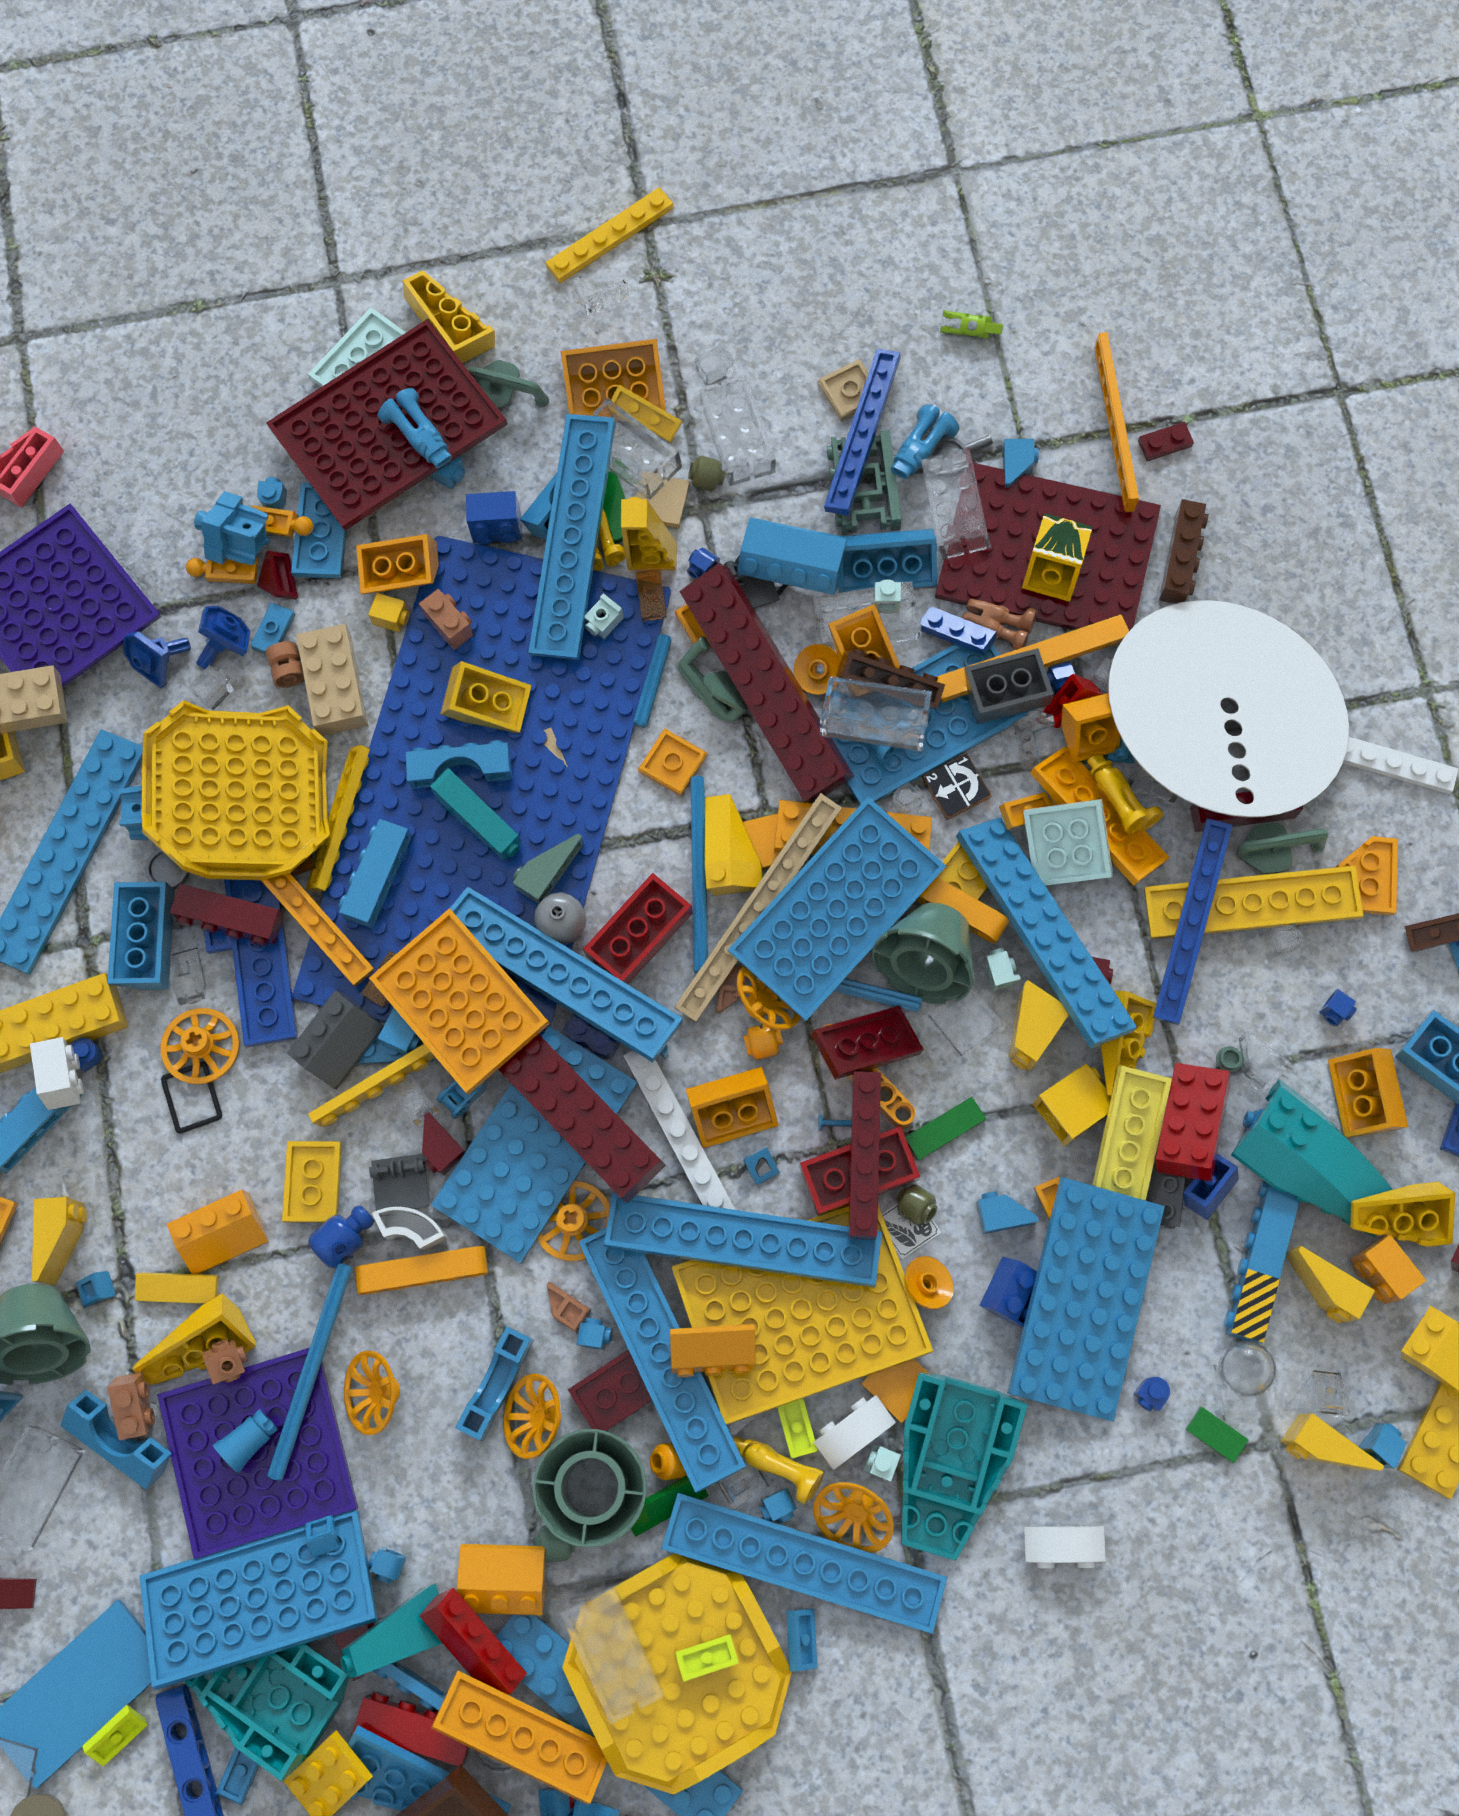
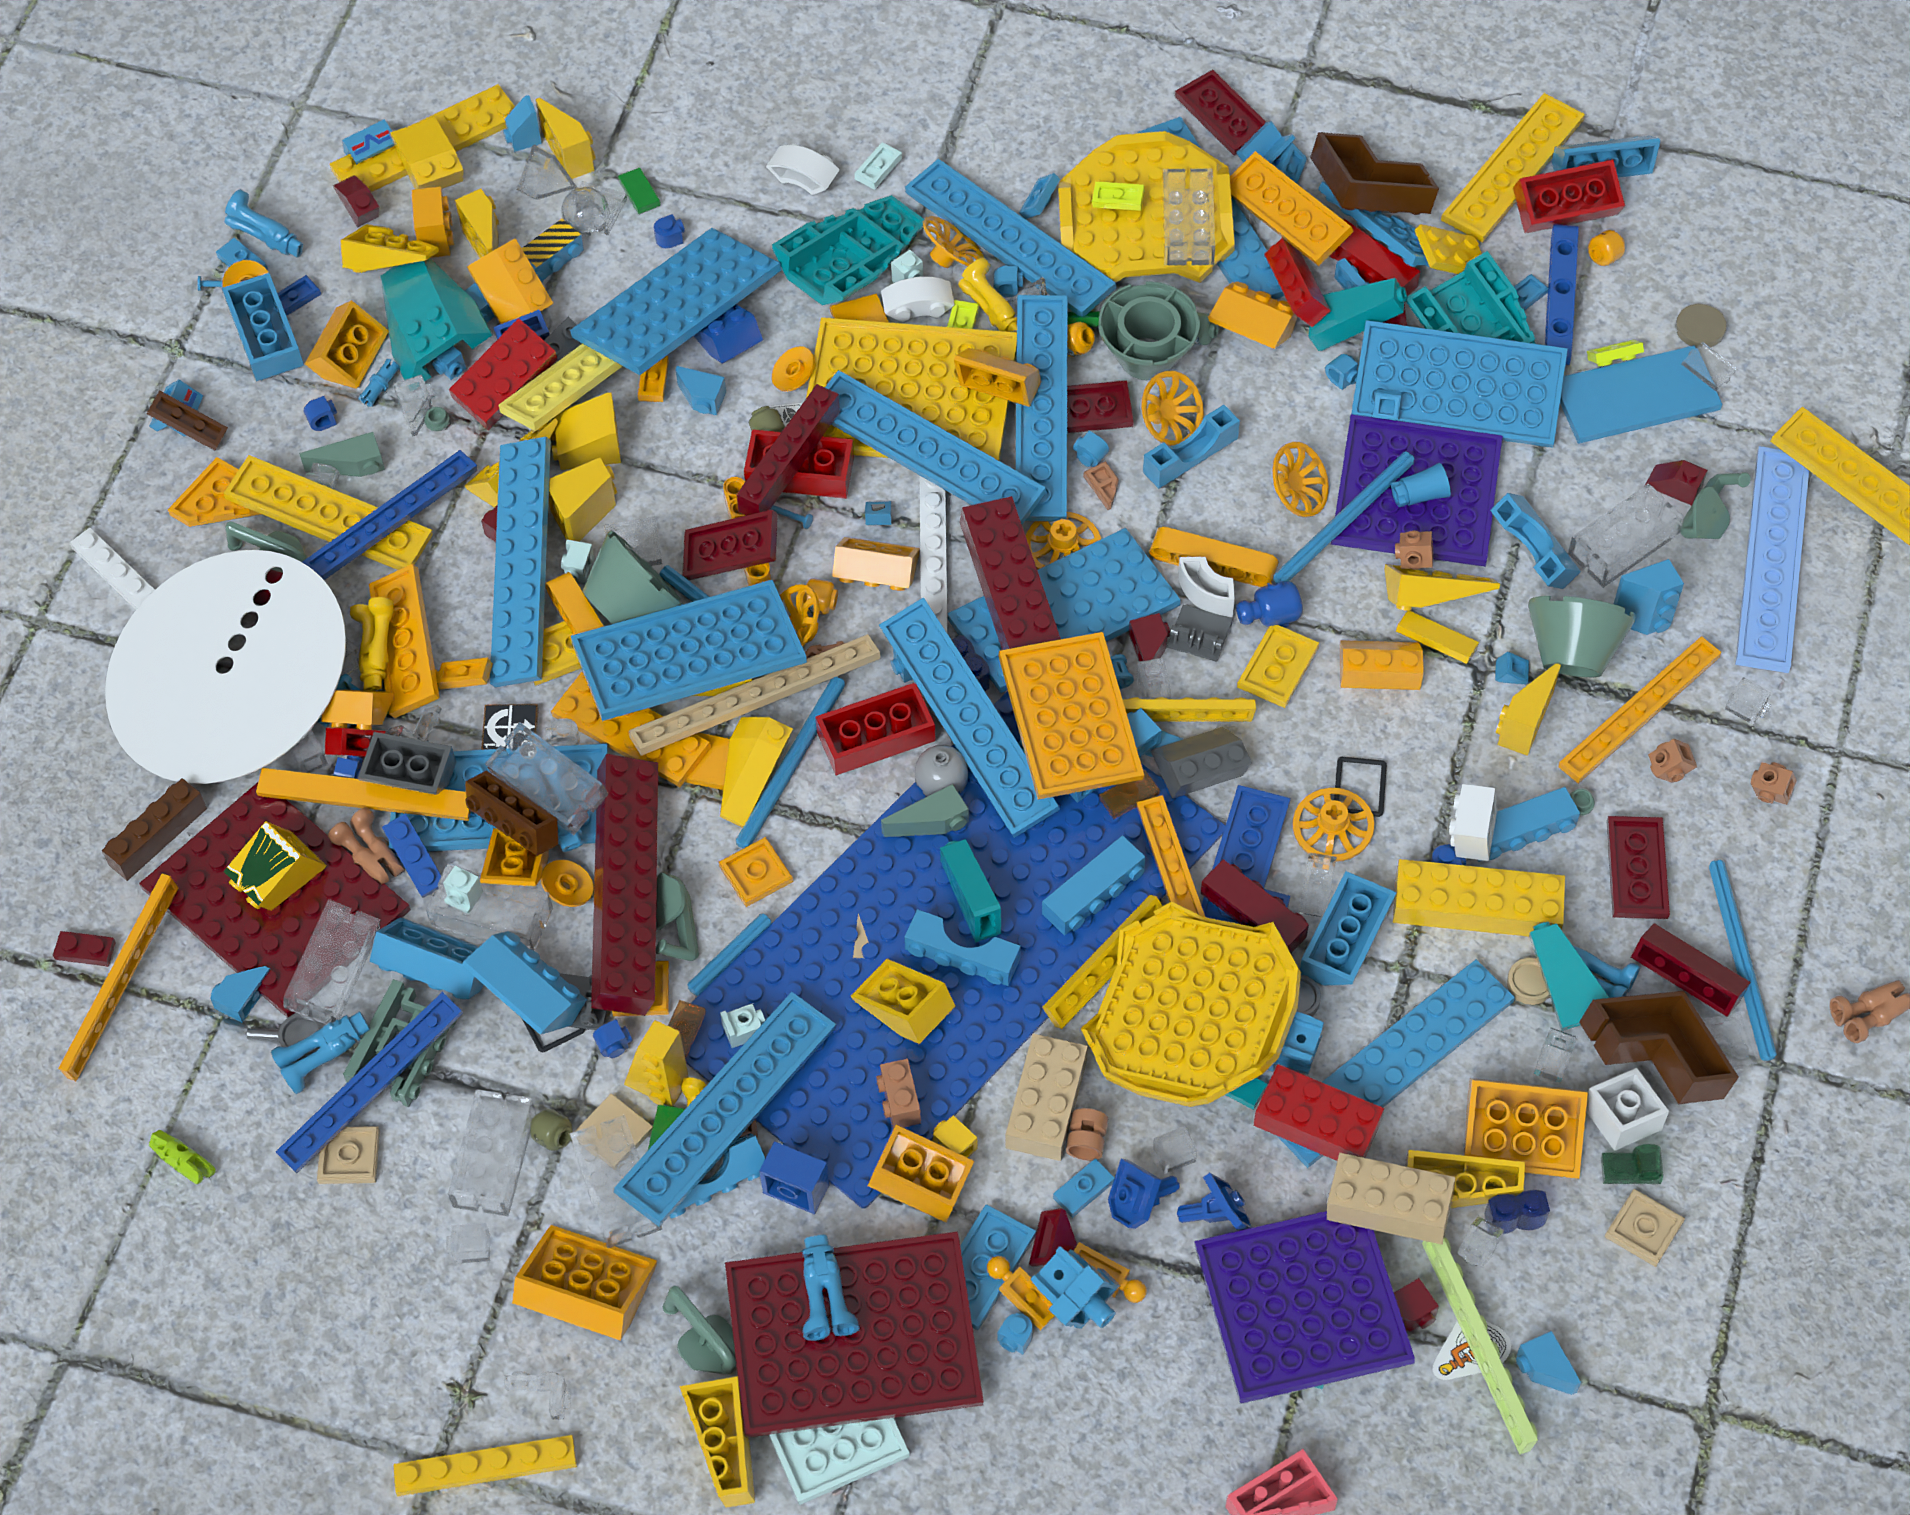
camera: 155 degrees left, 15 degrees down
nougat brick [107,1372,155,1440] -> none
yellow tile [608,385,683,443] -> none
green tile [905,1097,986,1161] -> none
light aqua plate [1023,799,1113,886] -> none
none -> sand green slope [299,432,385,477]
none -> dark azure pin [358,359,400,407]
none -> light orange slope [467,238,554,324]
none -> light aqua plate [854,142,902,190]
none -> red brick [1253,1064,1384,1161]

